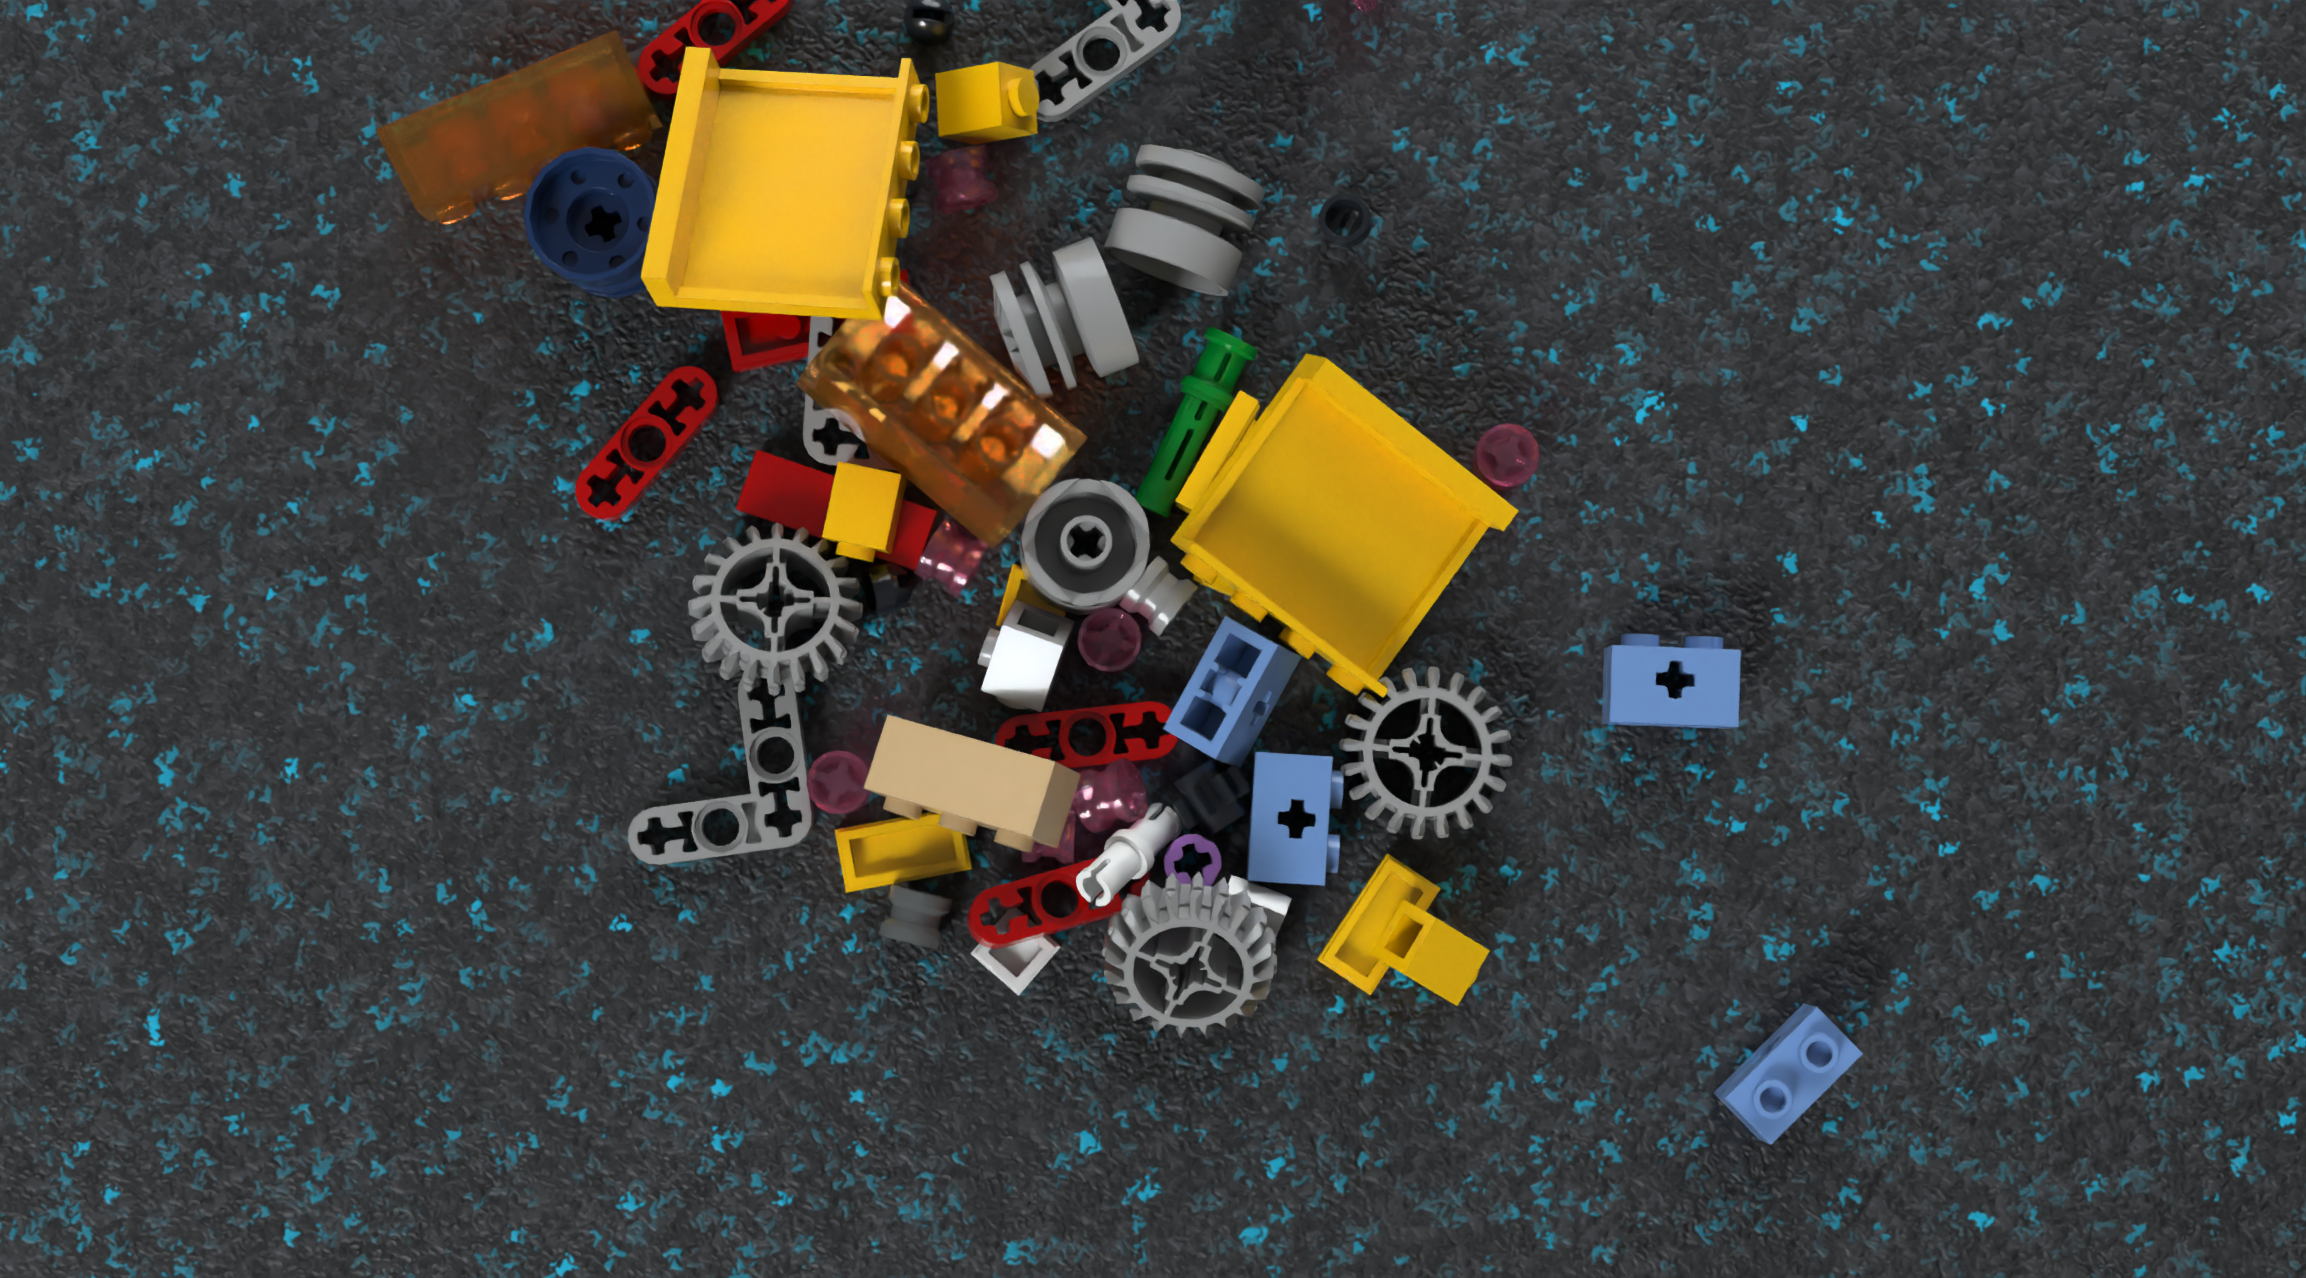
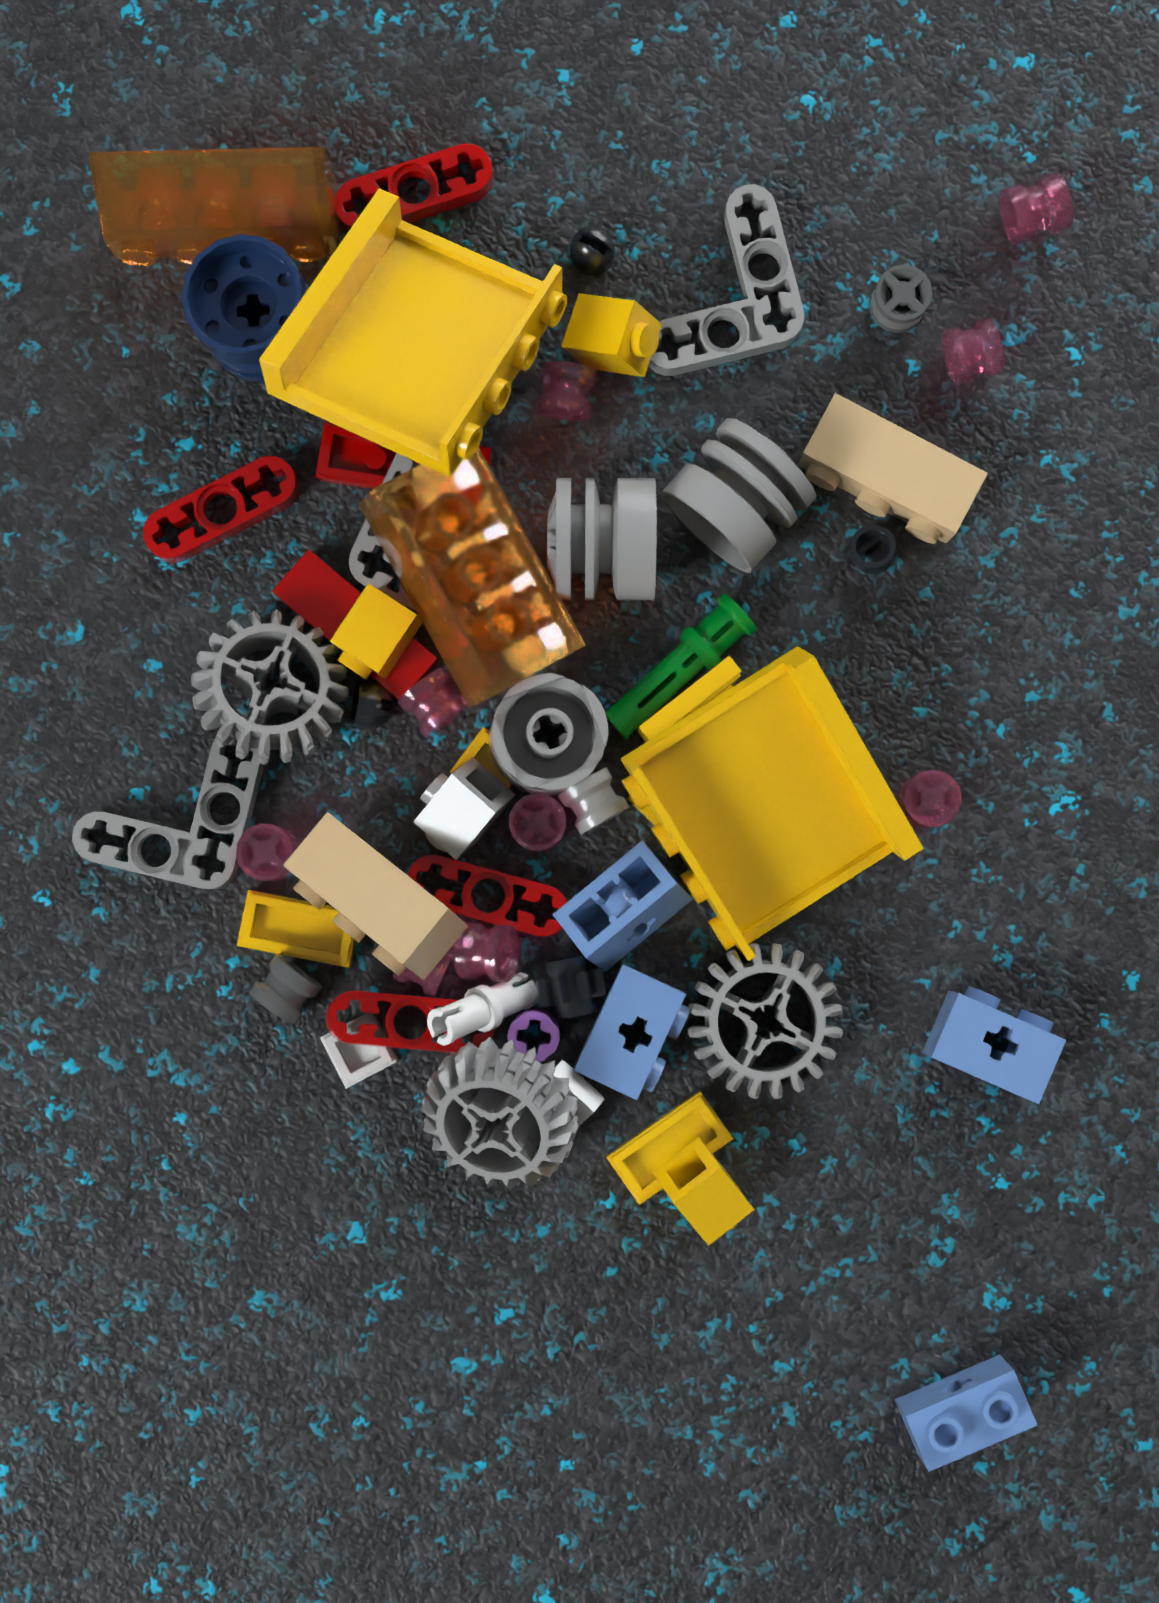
camera: 25 degrees right, 0 degrees up
none -> tan brick [797,393,988,544]

